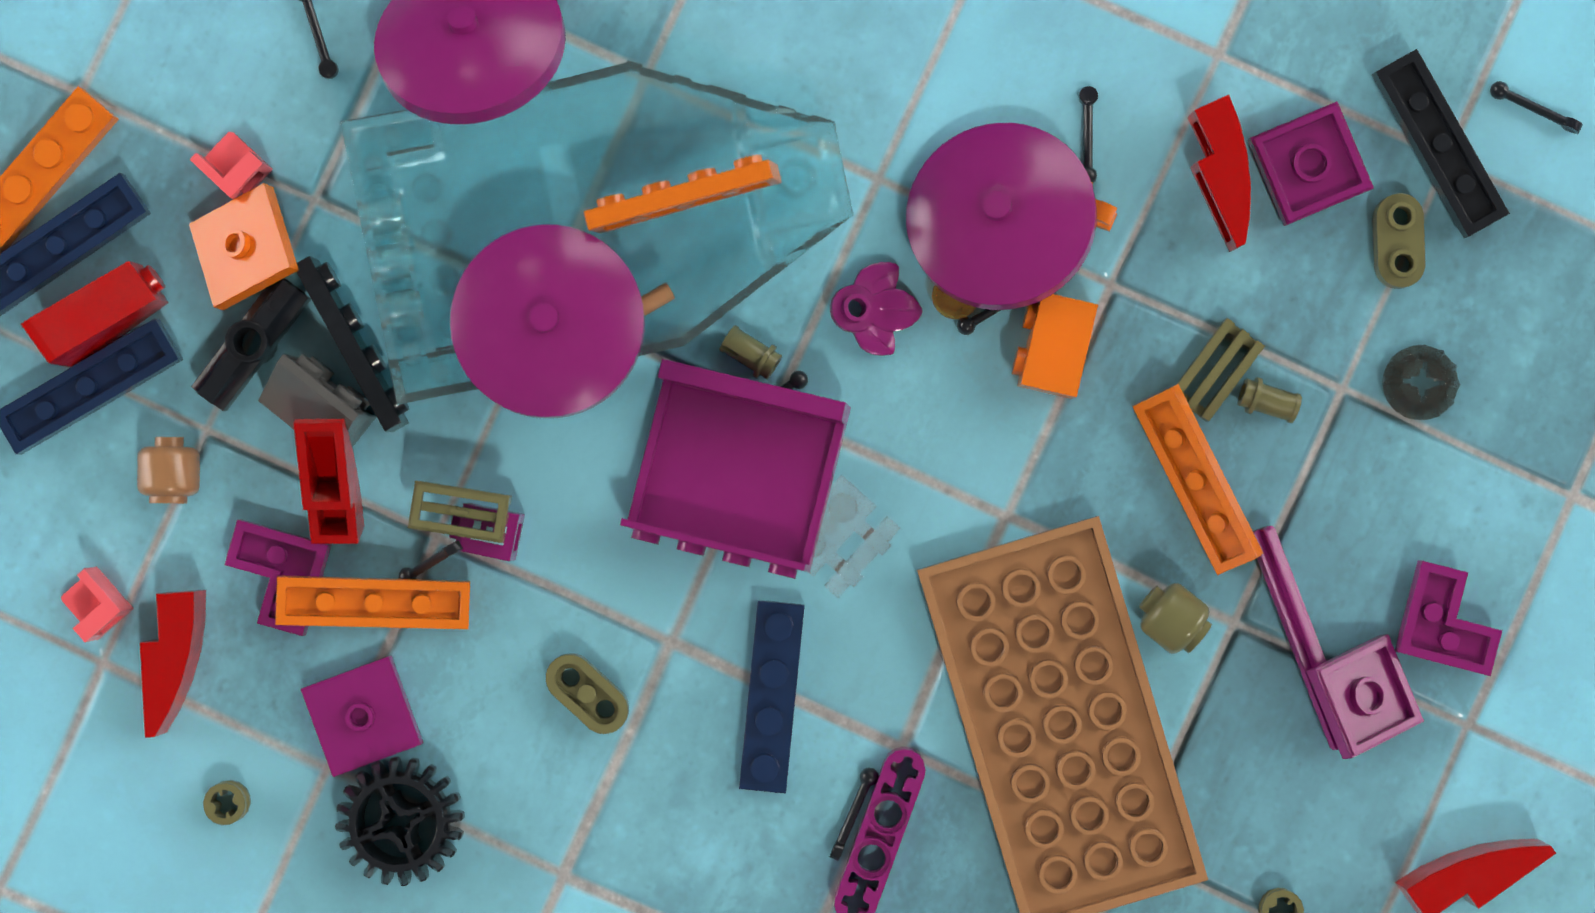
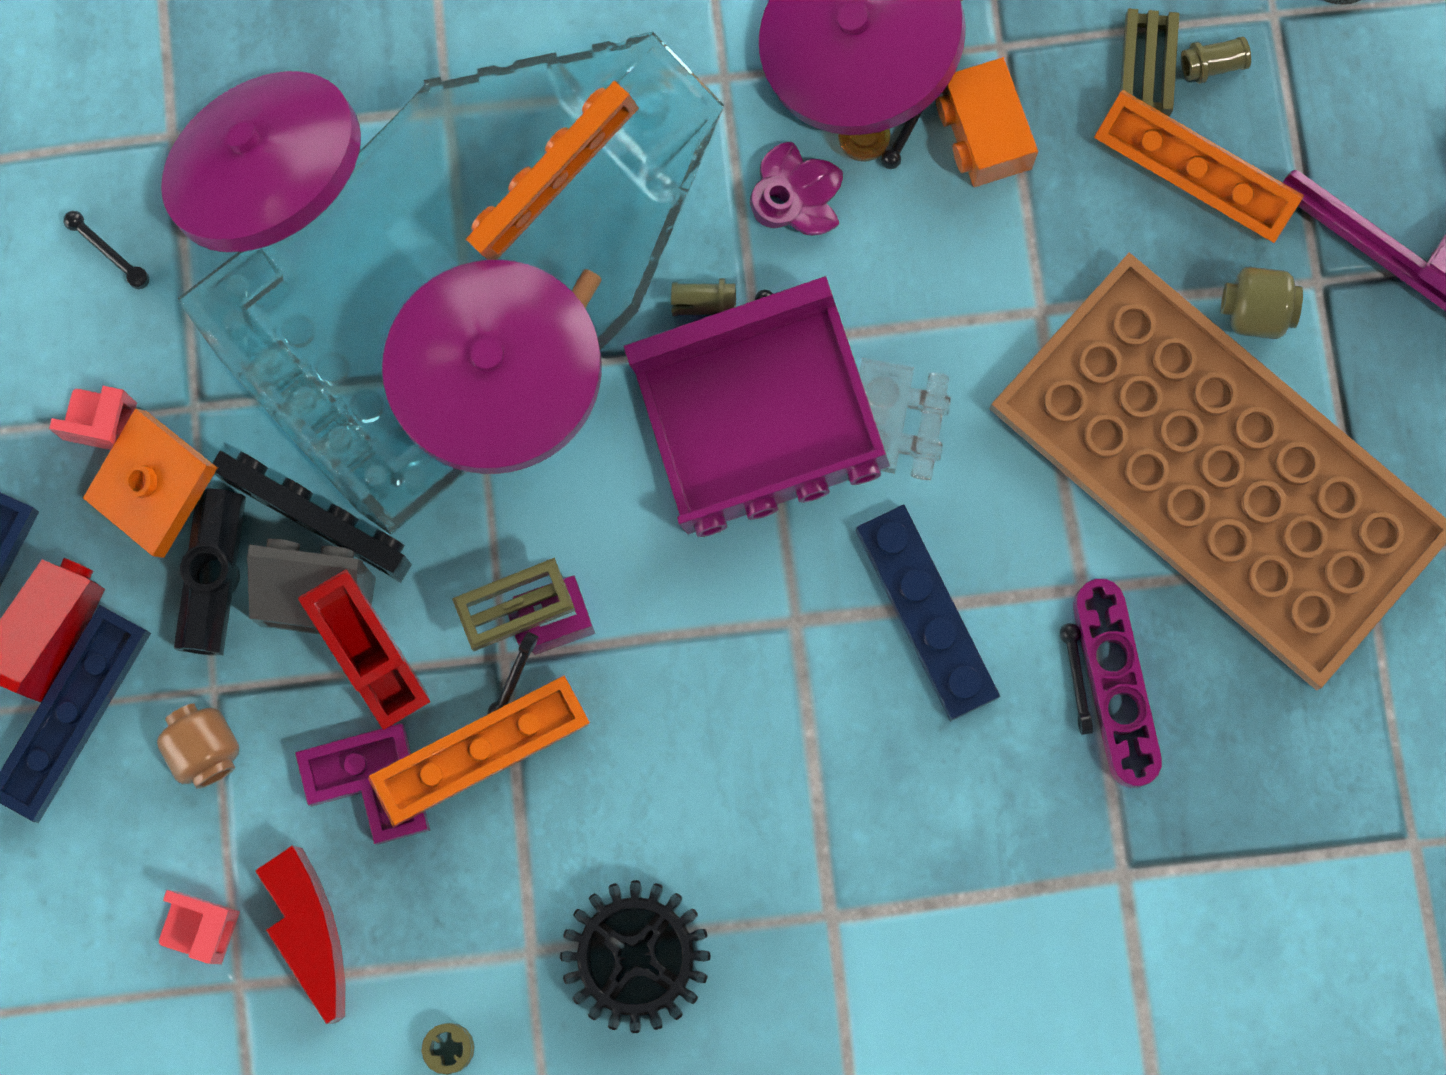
camera: 30 degrees left, 10 degrees down
magenta plate [301,655,424,777] -> none
olive plate [546,653,629,734] -> none

